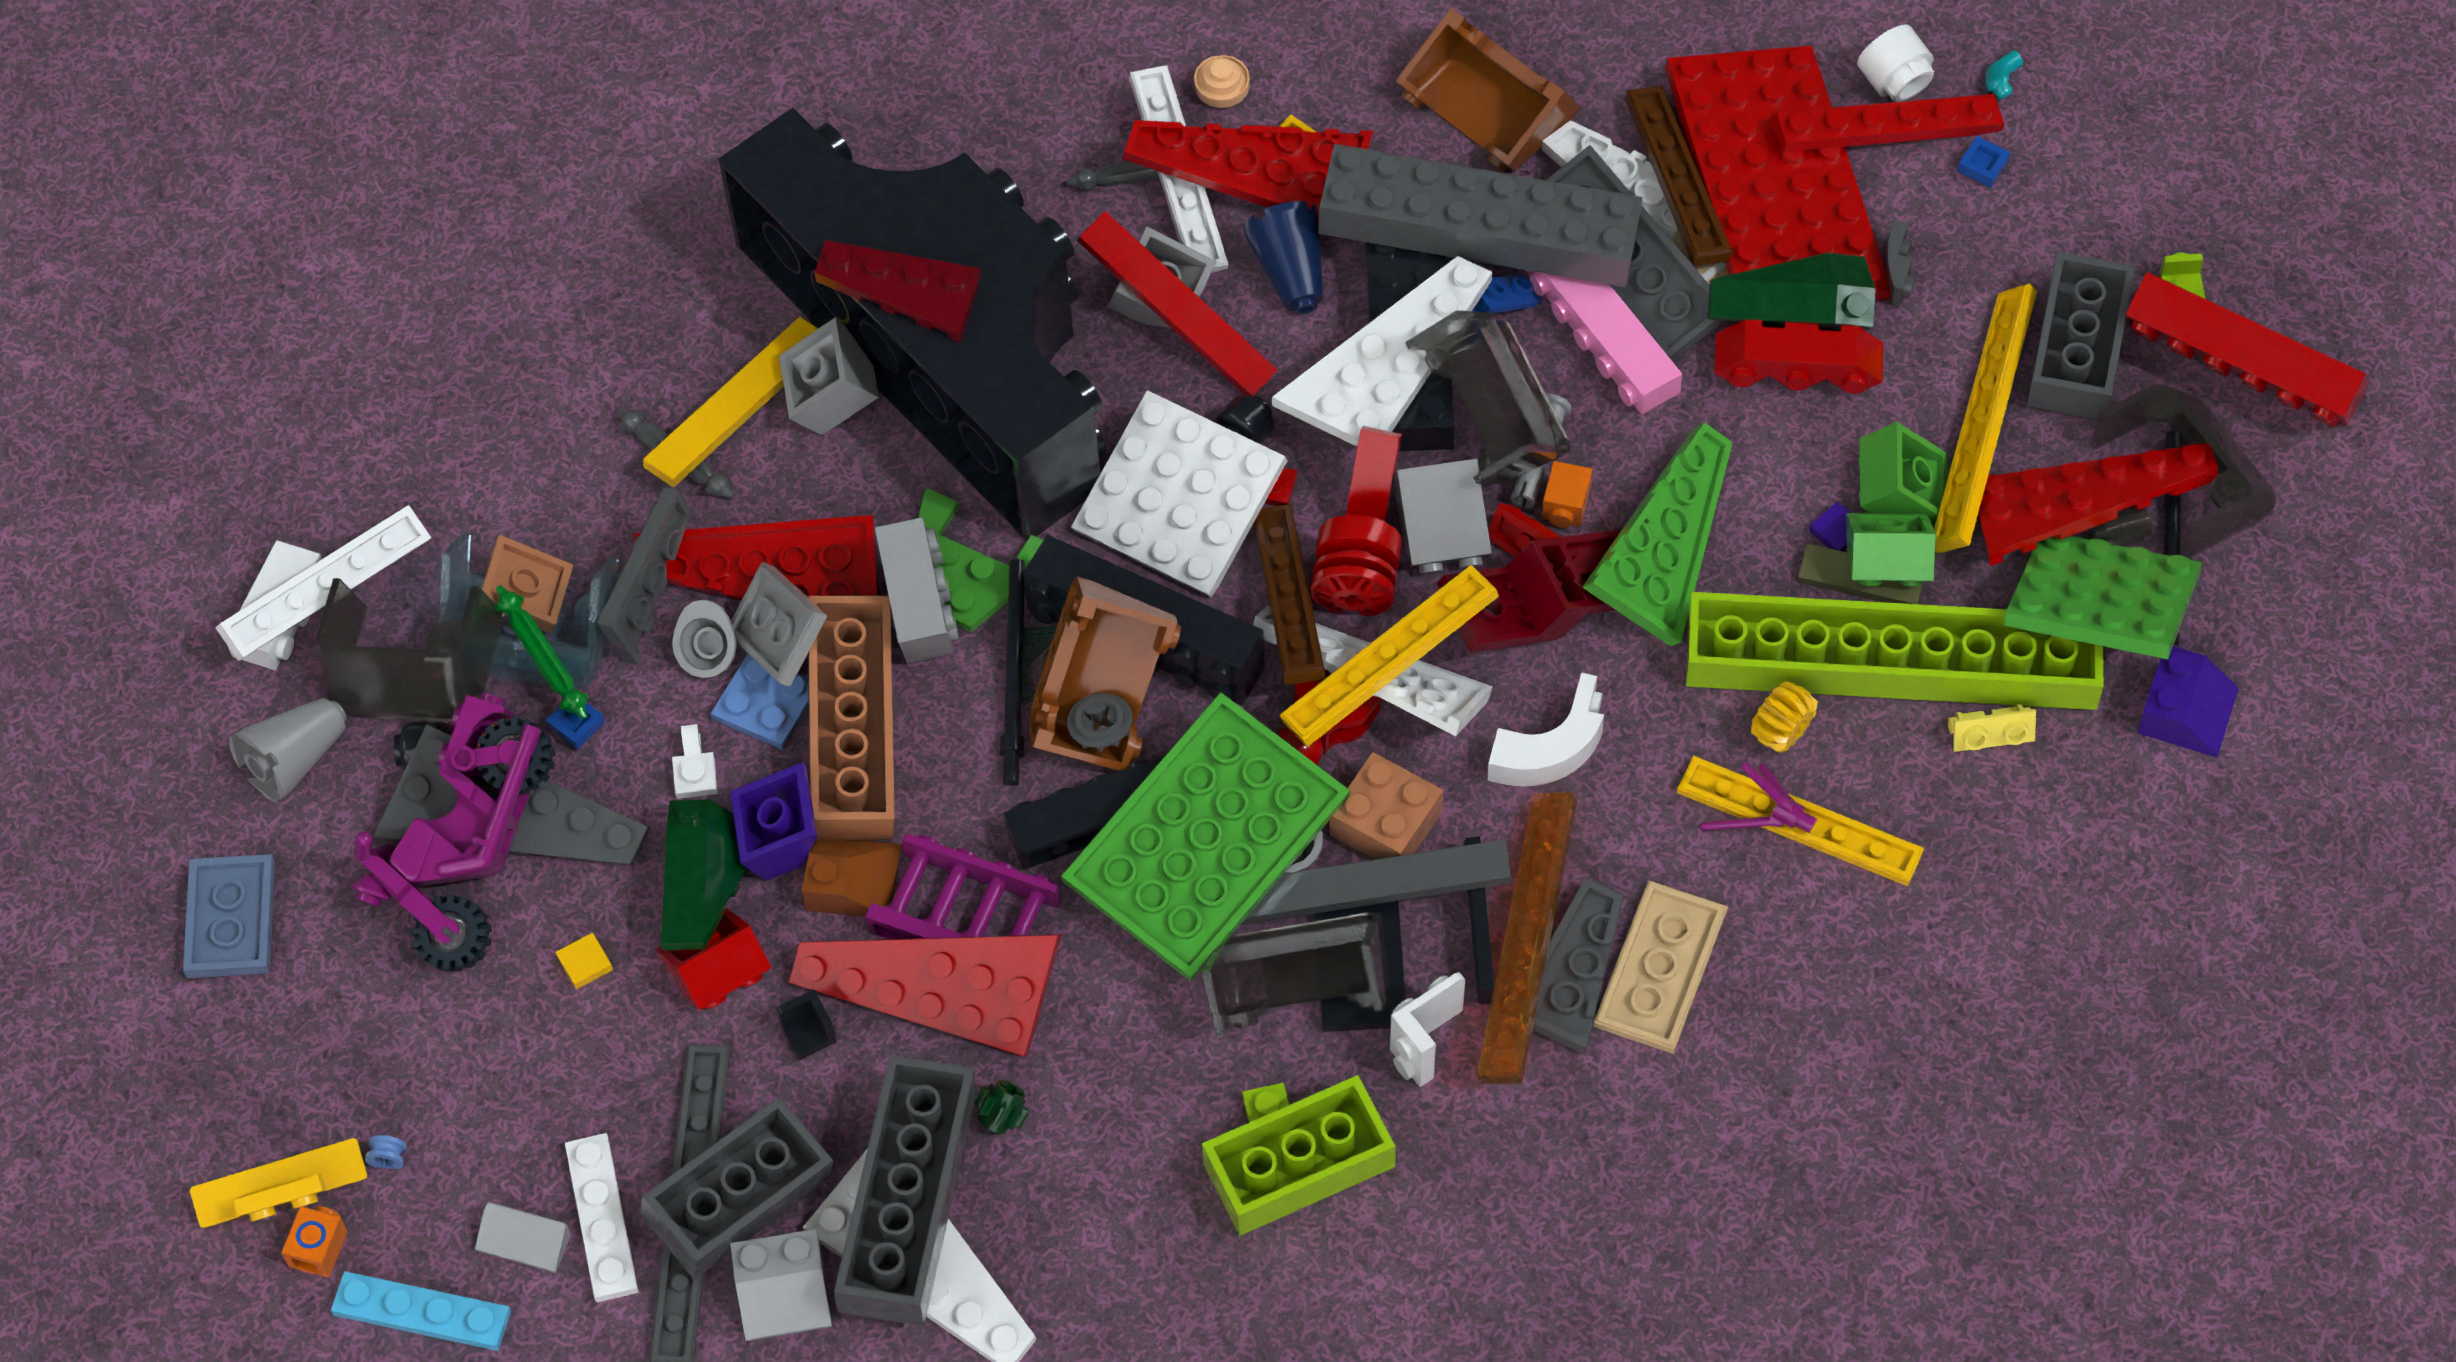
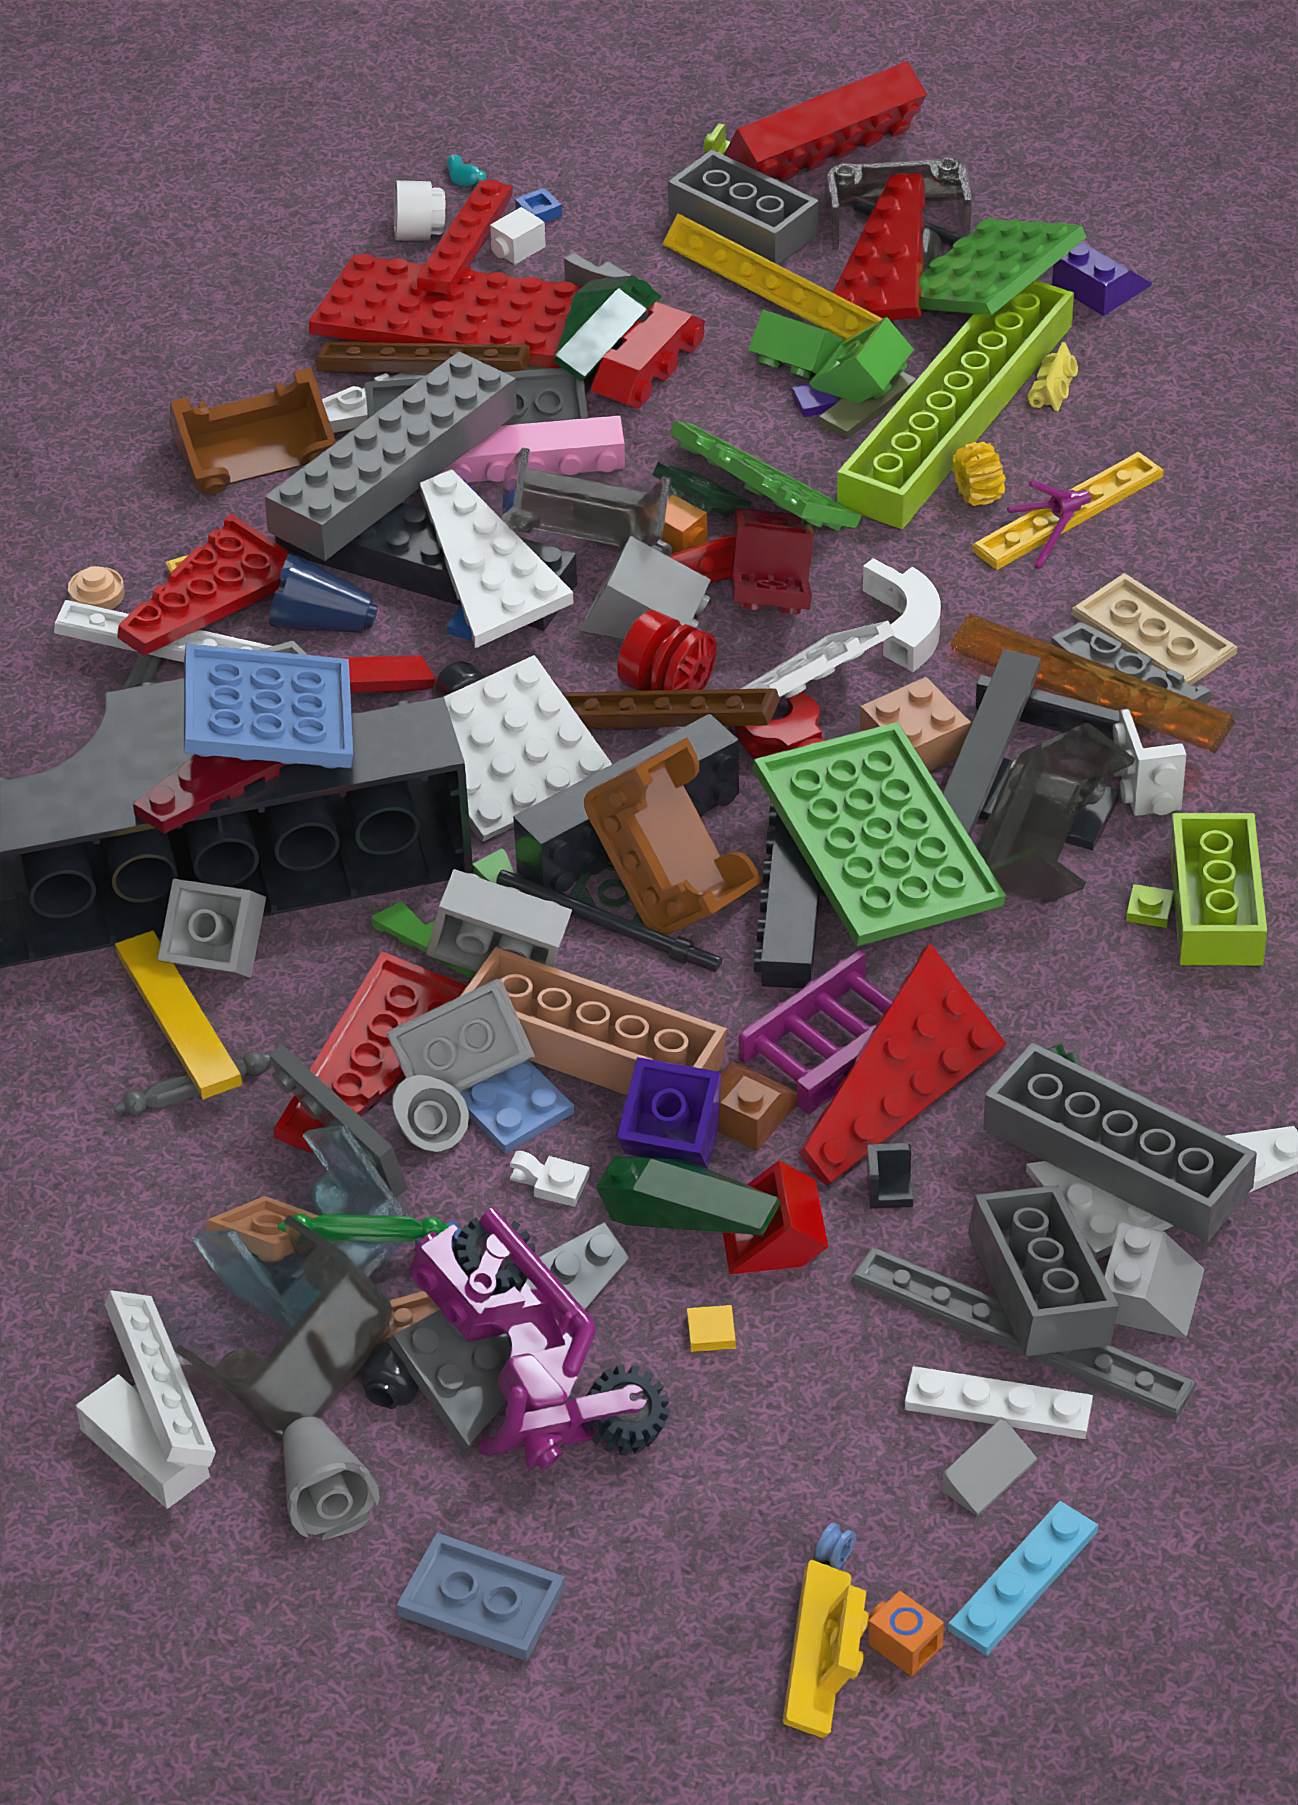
camera: 65 degrees left, 15 degrees down
dark grey gear [1067,693,1134,752] -> none
yellow tile [1280,565,1499,747] -> none
red tile [1346,426,1402,522] -> none
none -> medium blue plate [184,643,353,768]
none -> white brick [490,207,546,265]
none -> clear green plate [652,462,752,517]

